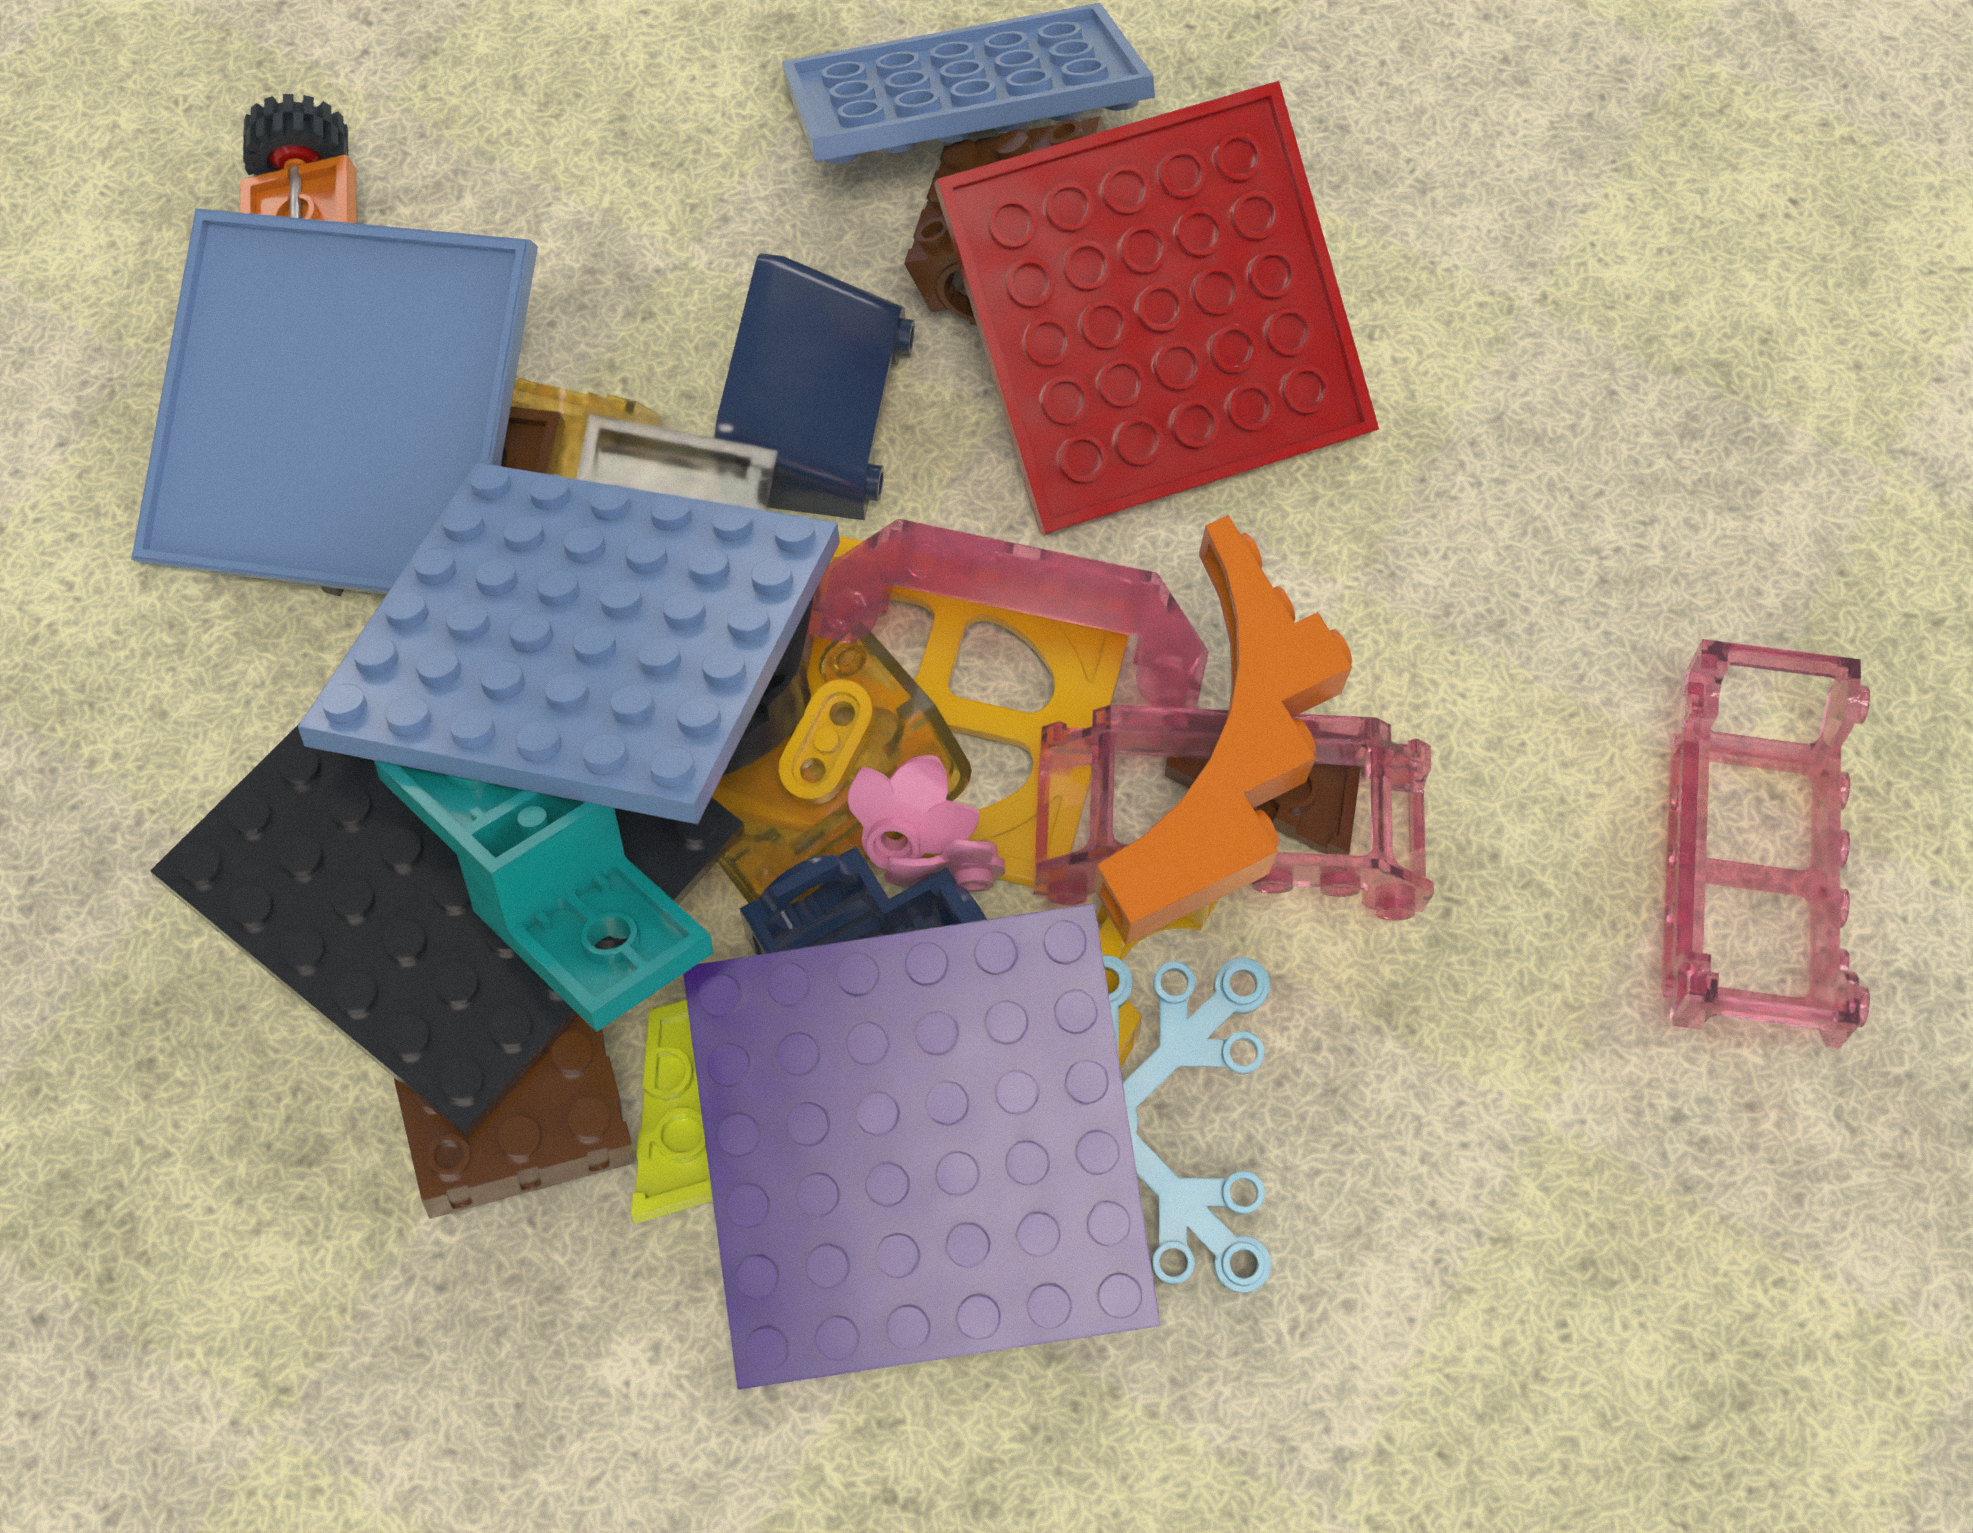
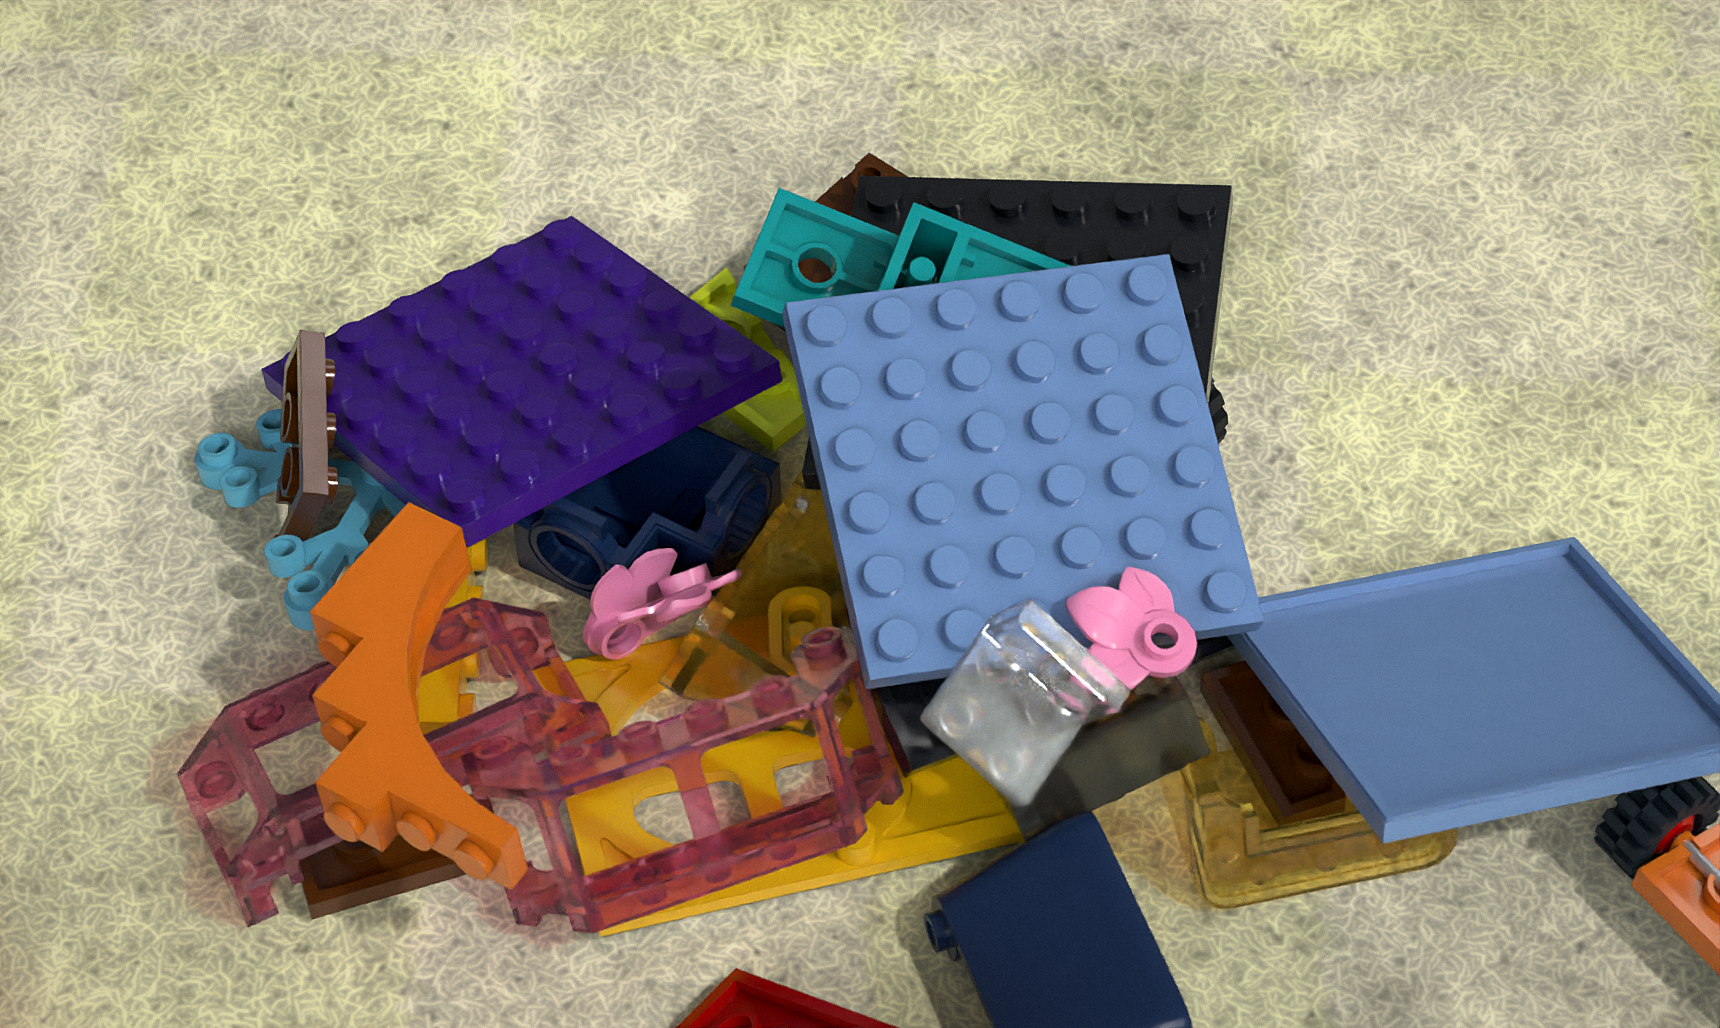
camera: 150 degrees right, 10 degrees down
none -> reddish brown wing [274,330,338,542]
none -> clear bracket [921,599,1132,807]
none -> bright pink plate [1065,567,1197,692]

